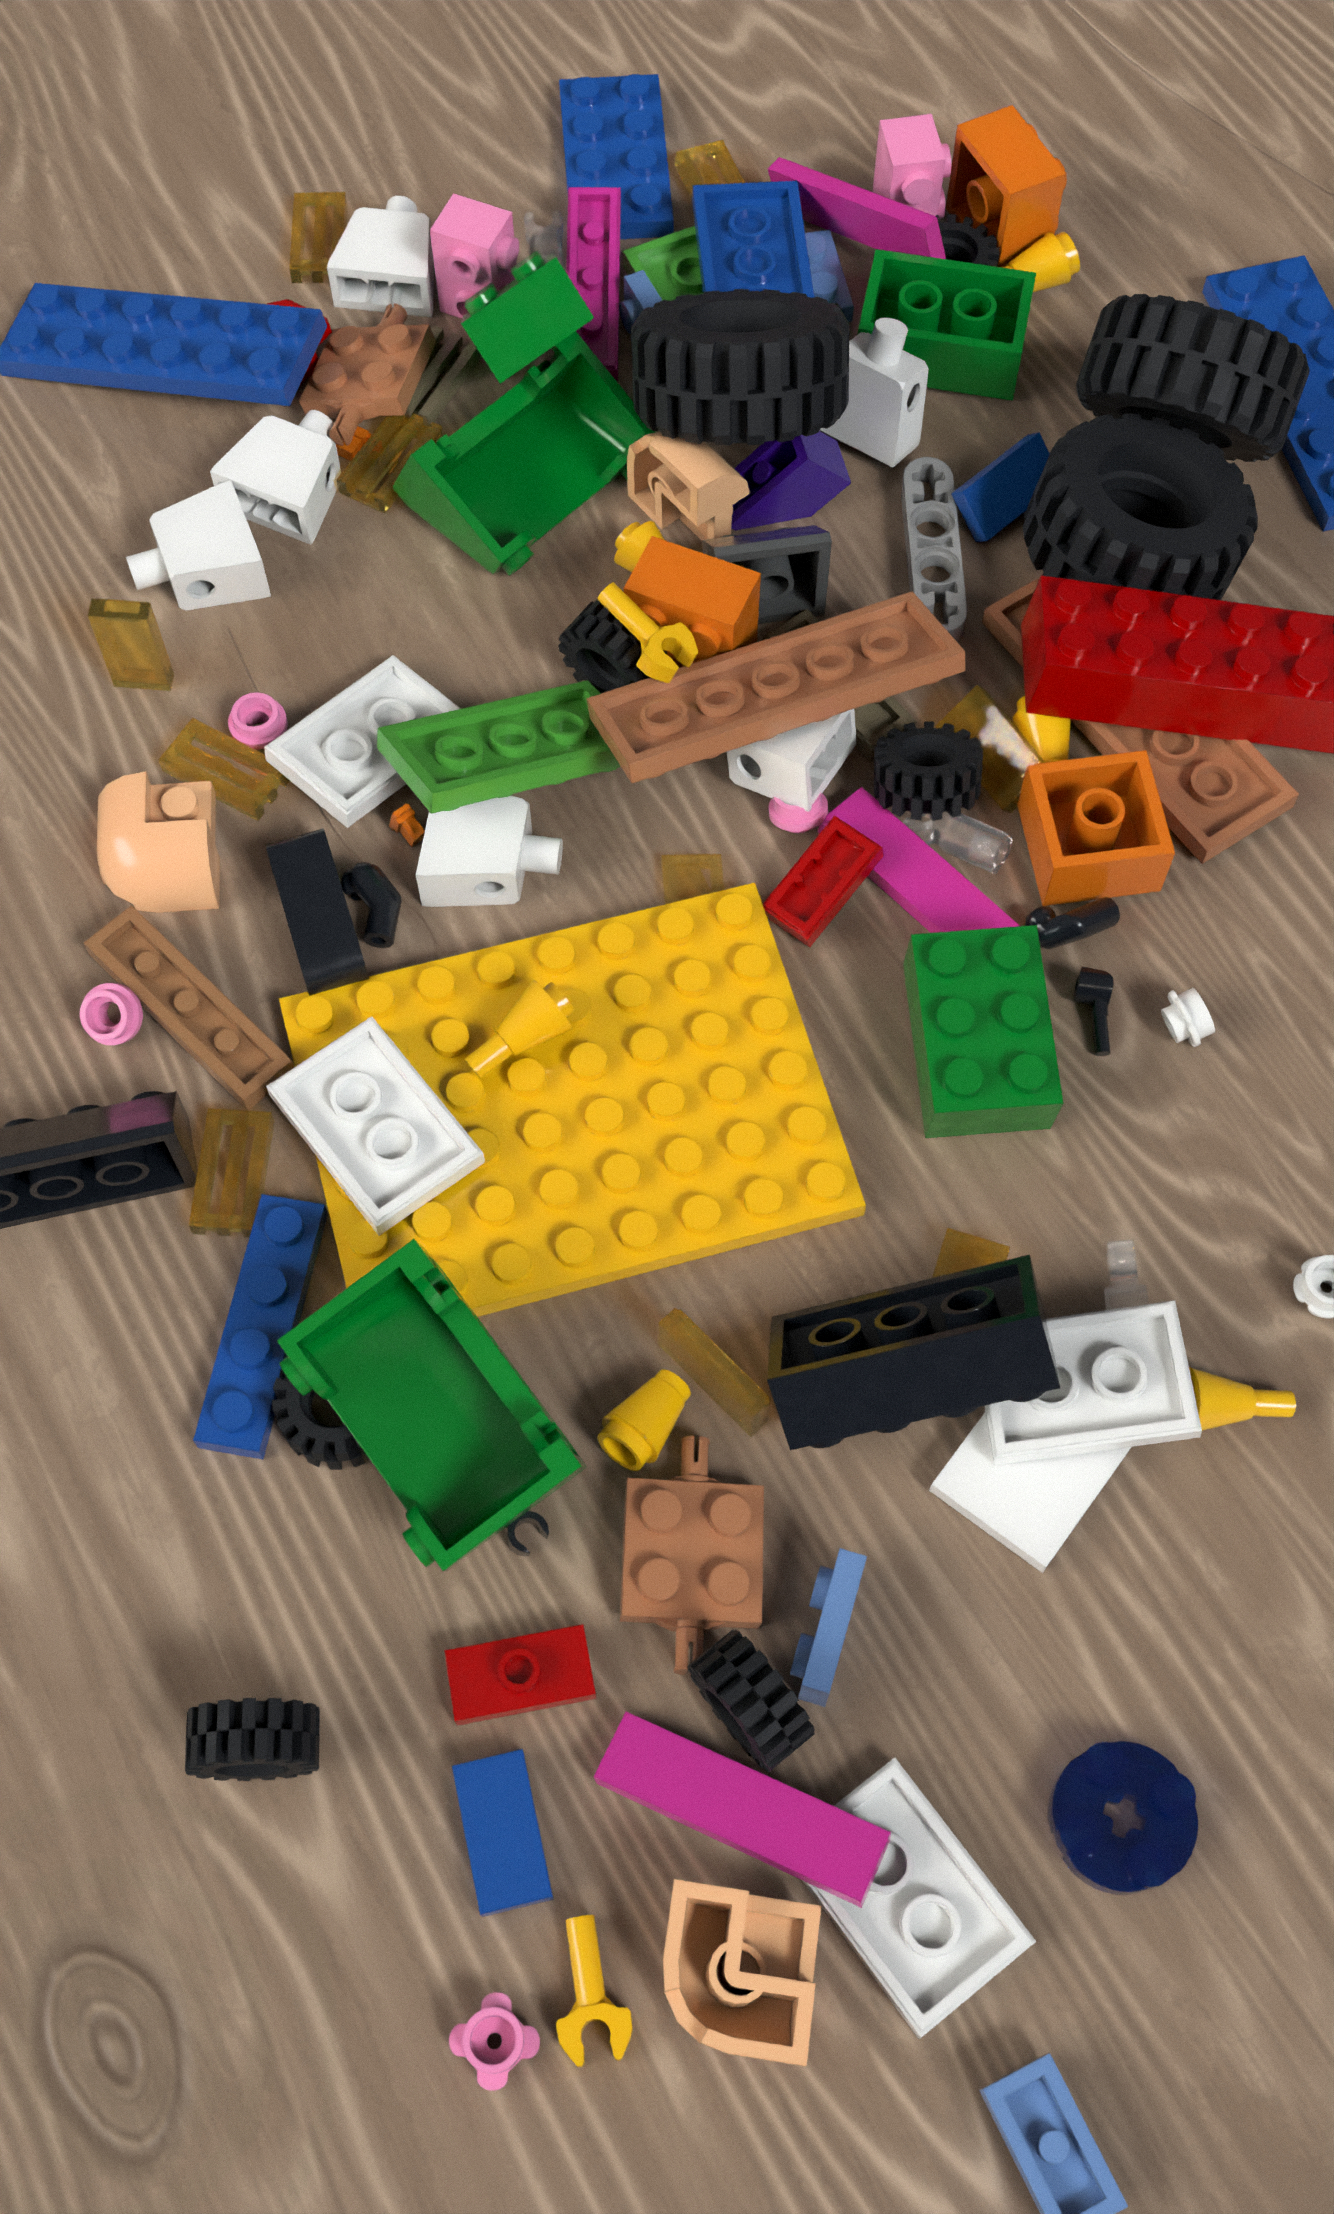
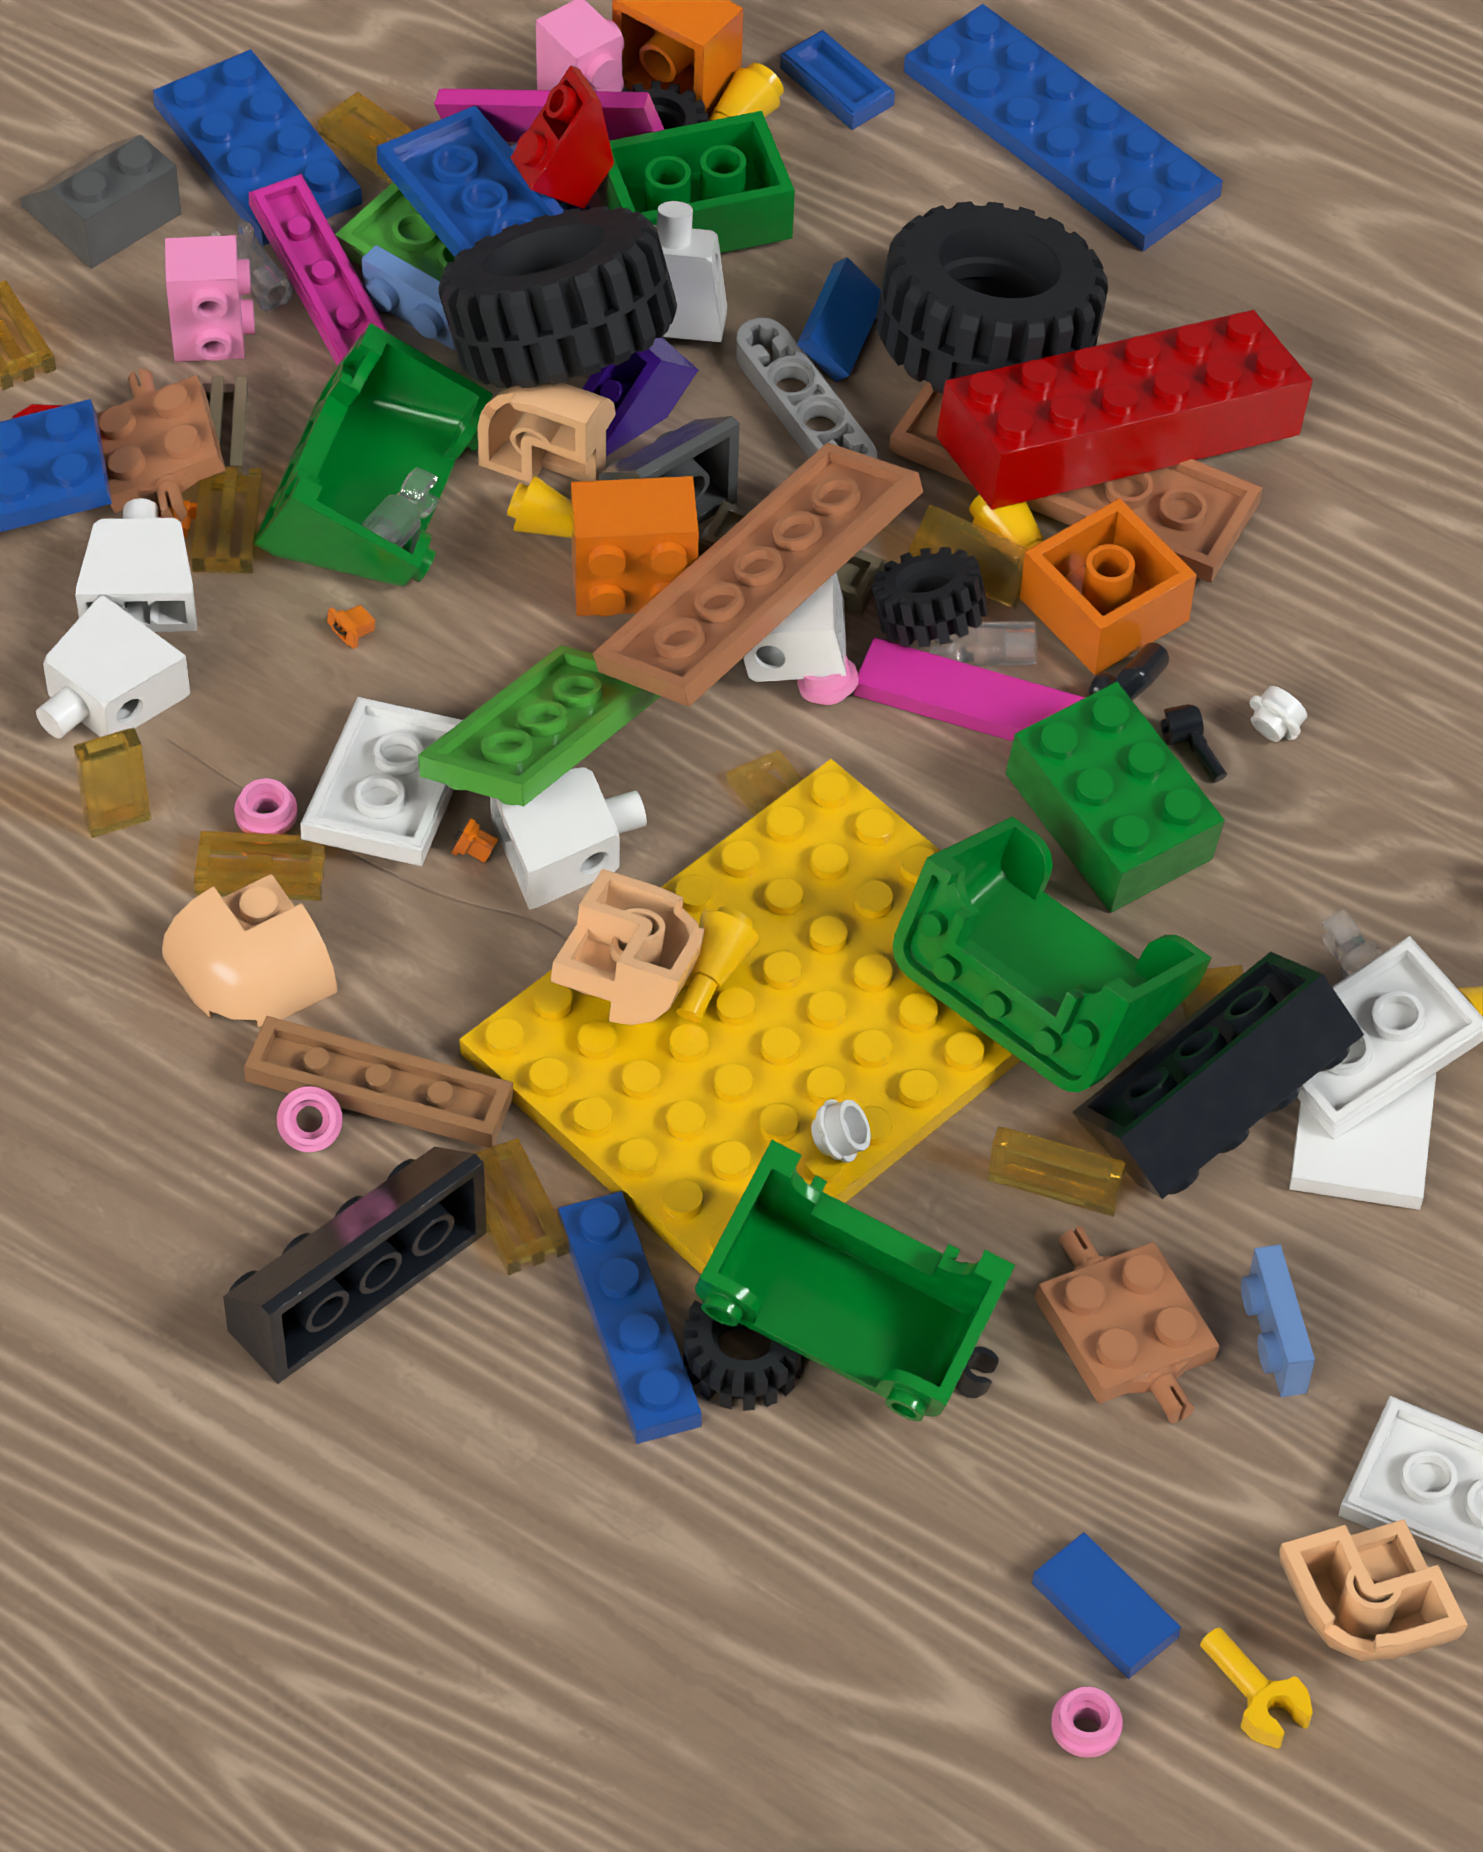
camera: 30 degrees left, 10 degrees down
black tyre [185,1698,320,1781] -> none
black beam [265,828,369,996] -> none
white tile [266,1016,485,1236] -> none
white torso [327,196,434,317] -> none
black arm [341,862,402,948] -> none
red plate [444,1624,597,1726] -> none
bright pink plate [449,1992,540,2091] -> none
green brick [461,251,594,384] -> none
black tyre [558,600,668,693] -> none
dark pink tile [594,1712,891,1908] -> none
yellow bar [597,582,698,683] -> none
yellow cone [597,1369,691,1471] -> none
black tyre [687,1629,815,1772] -> none
red plate [762,815,884,947] -> none
black tyre [1076,294,1310,462] -> none
none -> dark grey slope [20,134,181,269]
none -> orange piece [327,605,376,649]
none -> clear bar [361,467,439,548]
none -> red slope [510,65,614,209]
none -> light nougat brick [551,869,705,1025]
none -> blue tile [780,30,895,130]
none -> white plate [811,1099,871,1163]
none -> green windscreen [892,816,1212,1093]
none -> bright pink plate [1051,1687,1123,1758]

